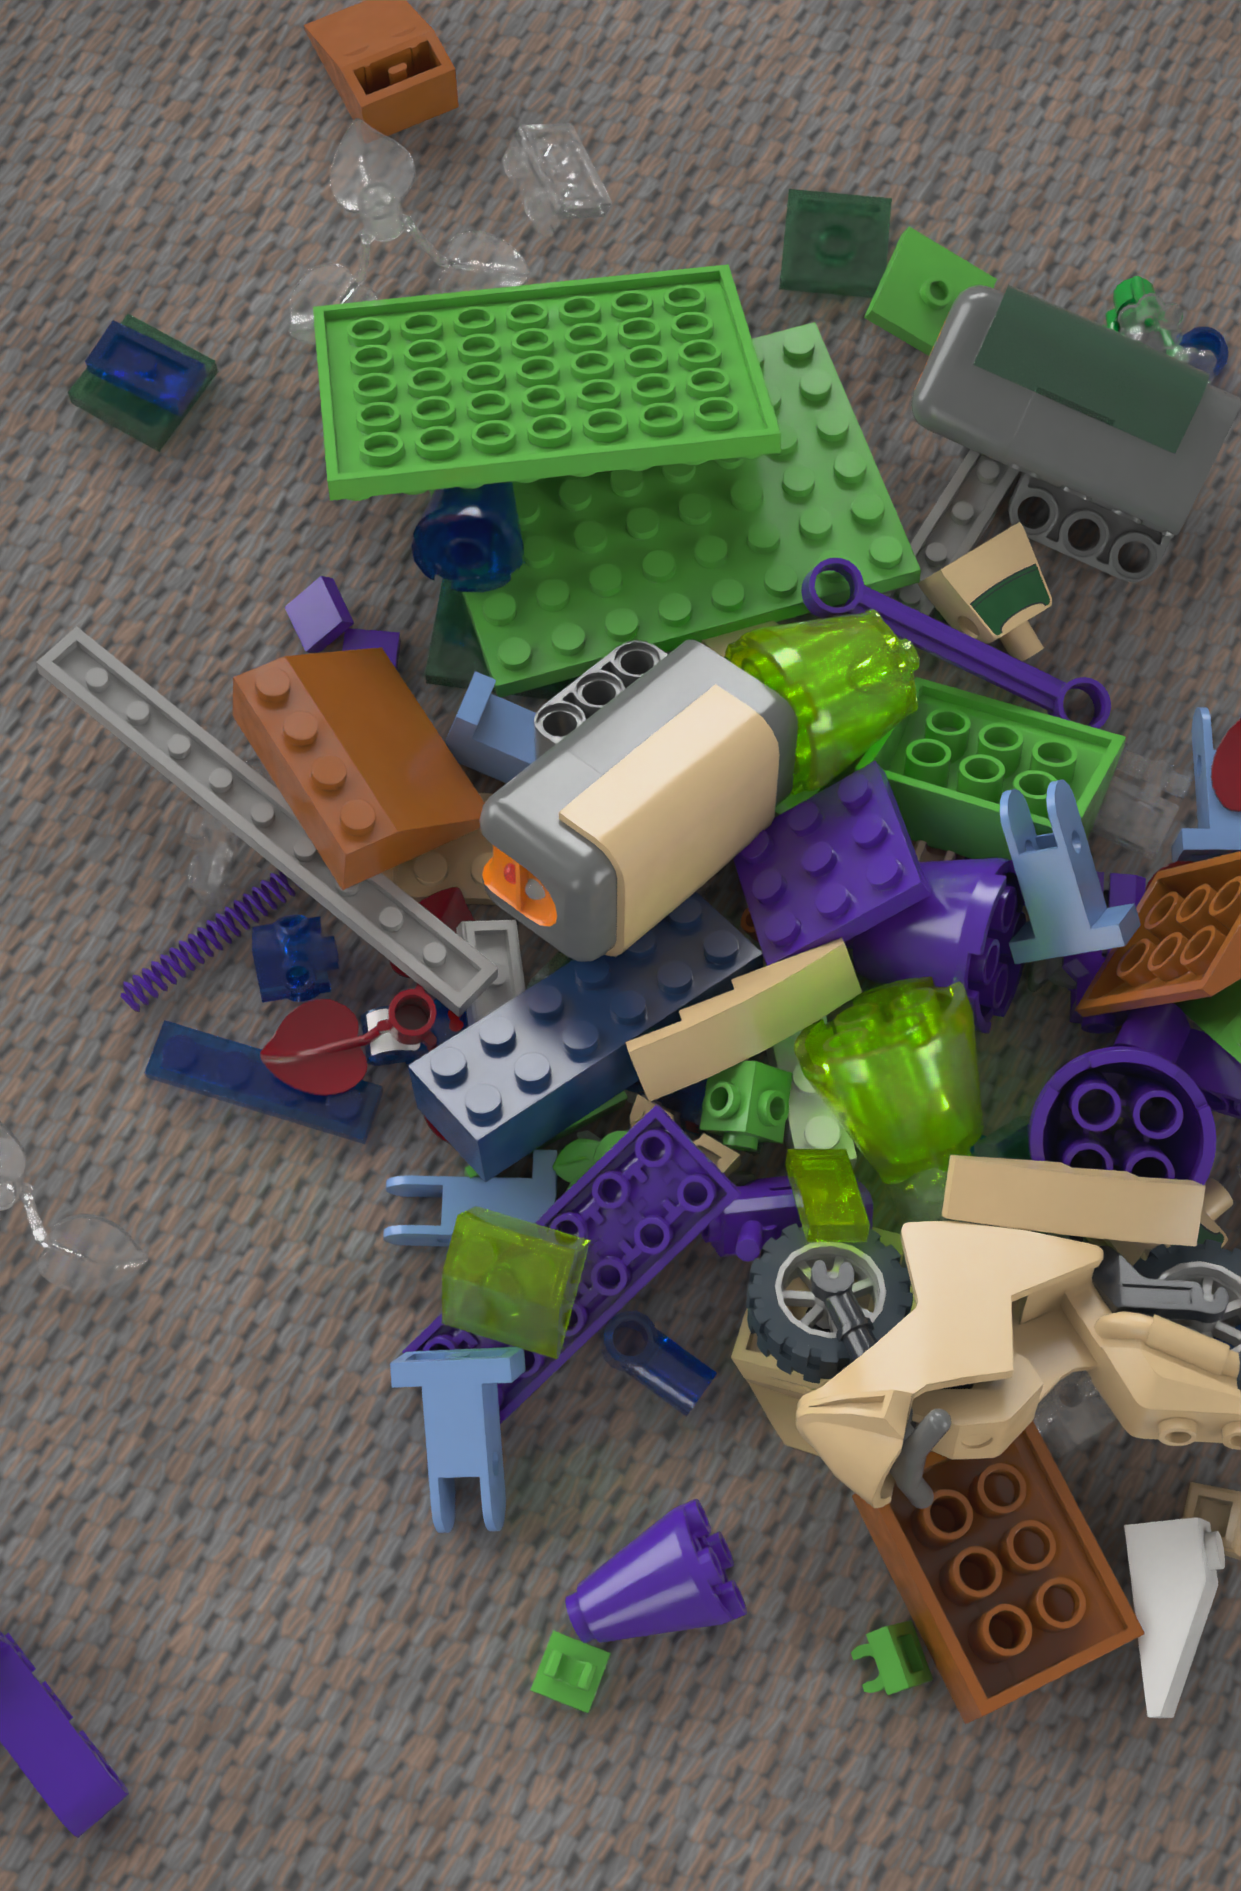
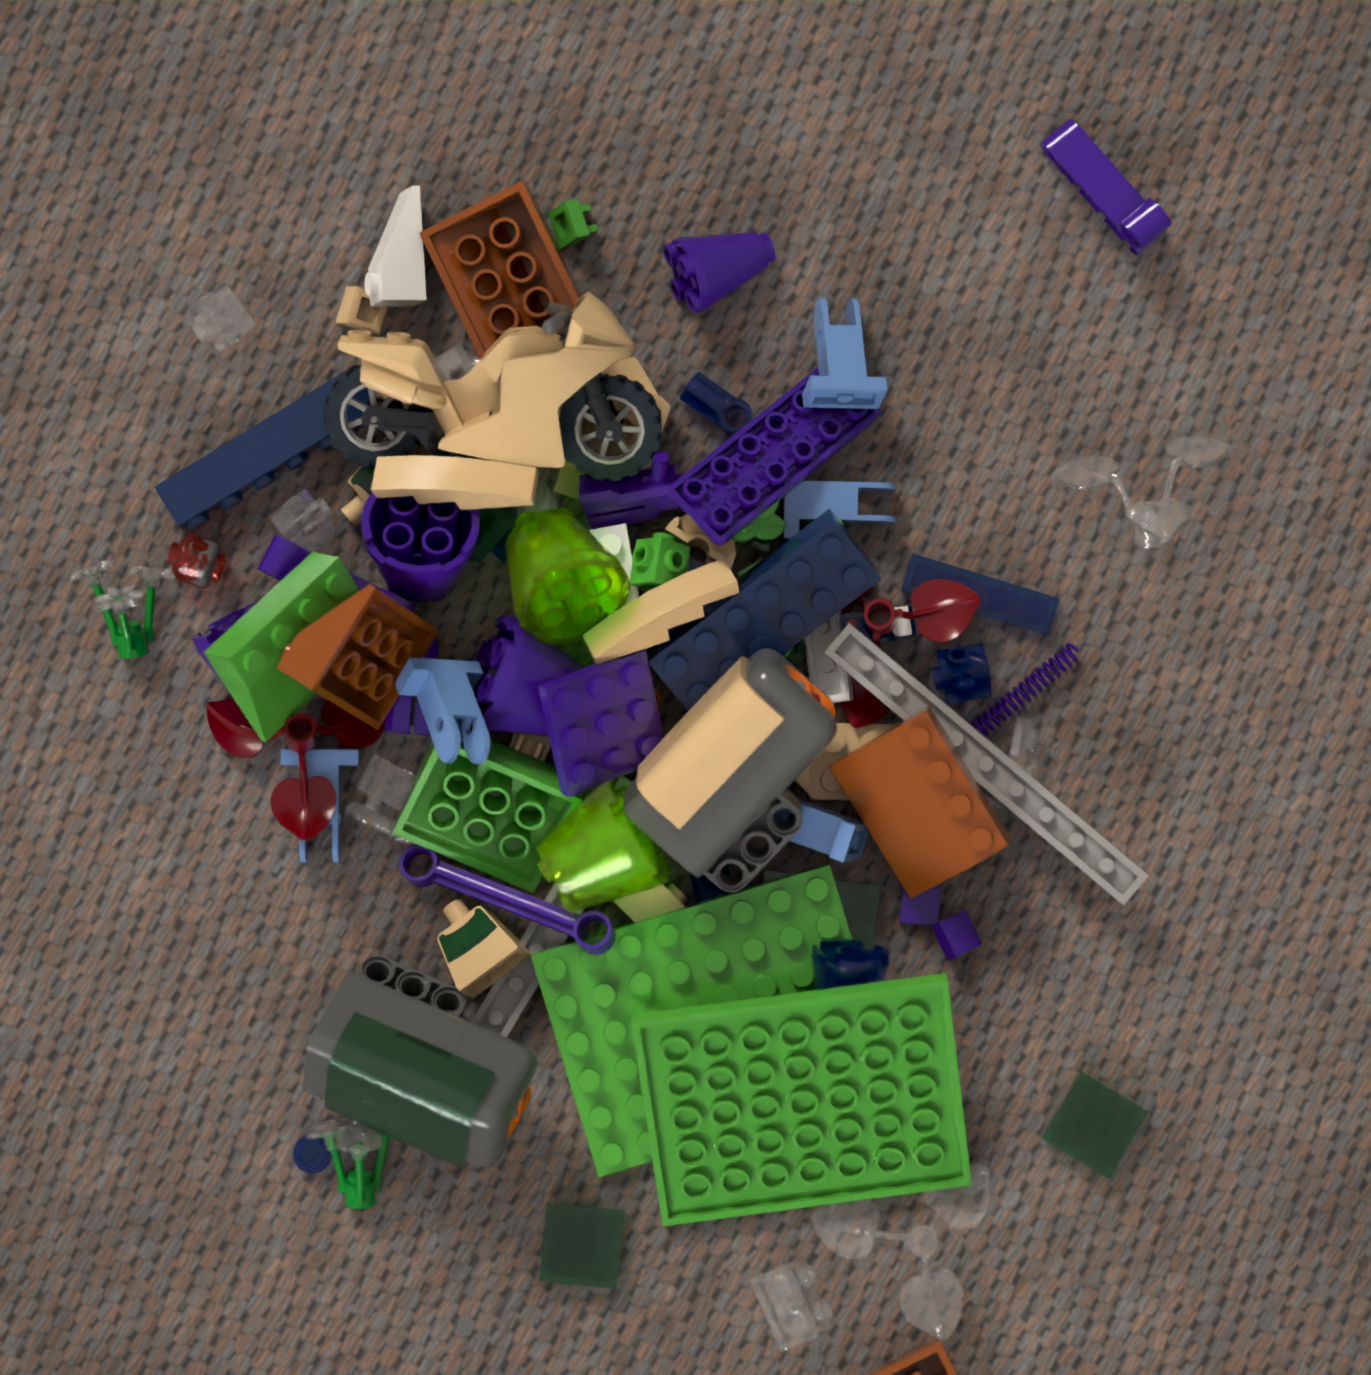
camera: 175 degrees left, 15 degrees up
clear blue plate [85,320,208,417] -> none
clear neon green slope [442,1206,591,1359] -> none
bright green tile [530,1630,611,1714] -> none
clear neon green tile [785,1149,870,1242] -> none
bright green plate [864,226,997,356] -> none

